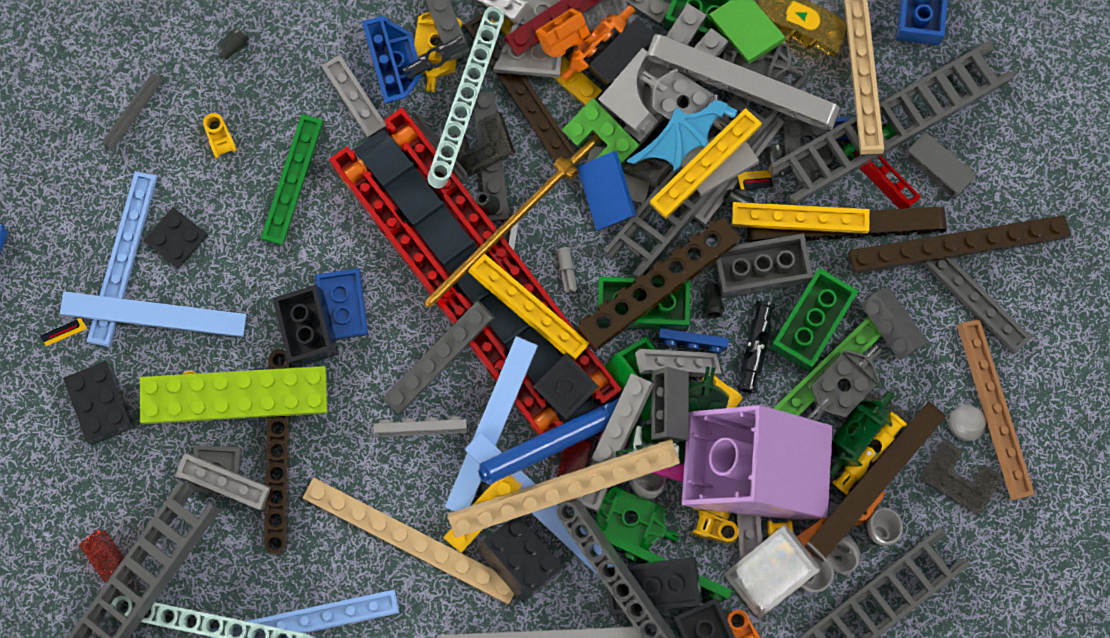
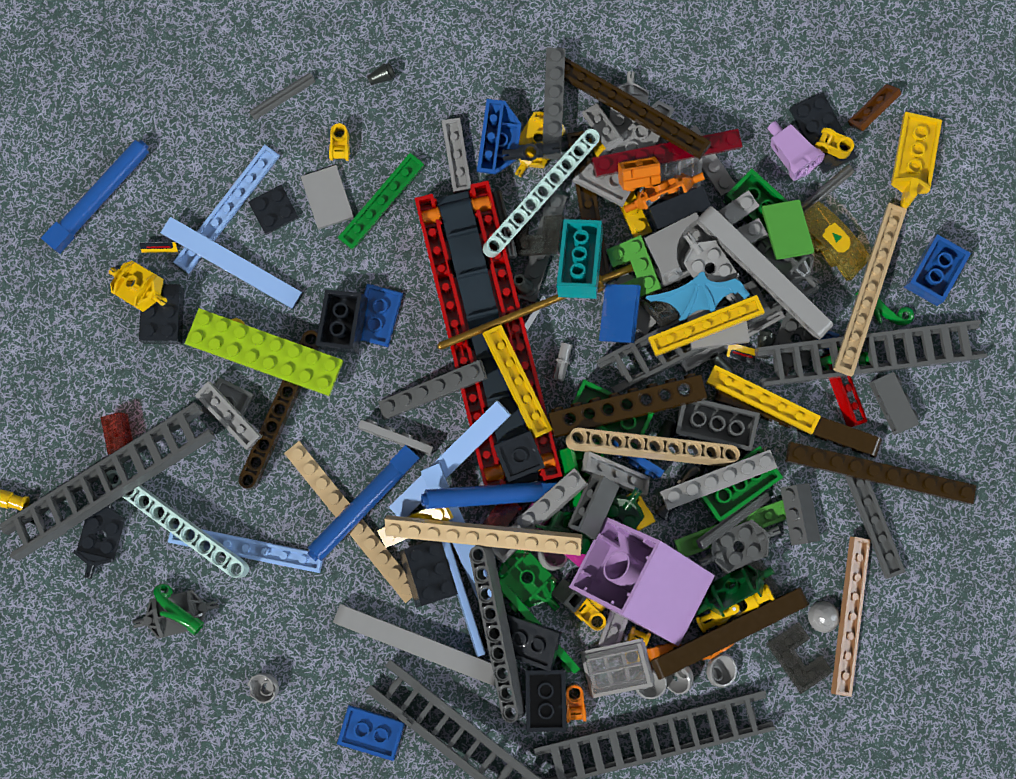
camera: 25 degrees right, 5 degrees up
none -> yellow plate [109,260,167,312]
none -> light grey tile [301,165,354,230]
none -> blue brick [307,445,420,561]
none -> light blue tile [442,542,485,657]
none -> pearl dark grey brick [551,578,587,613]
none -> teal brick [556,219,603,299]
none -> tan beam [566,428,740,467]
none -> light grey plate [660,450,778,510]
none -> dark grey axle [696,491,770,549]
none -> green plant [855,288,914,326]

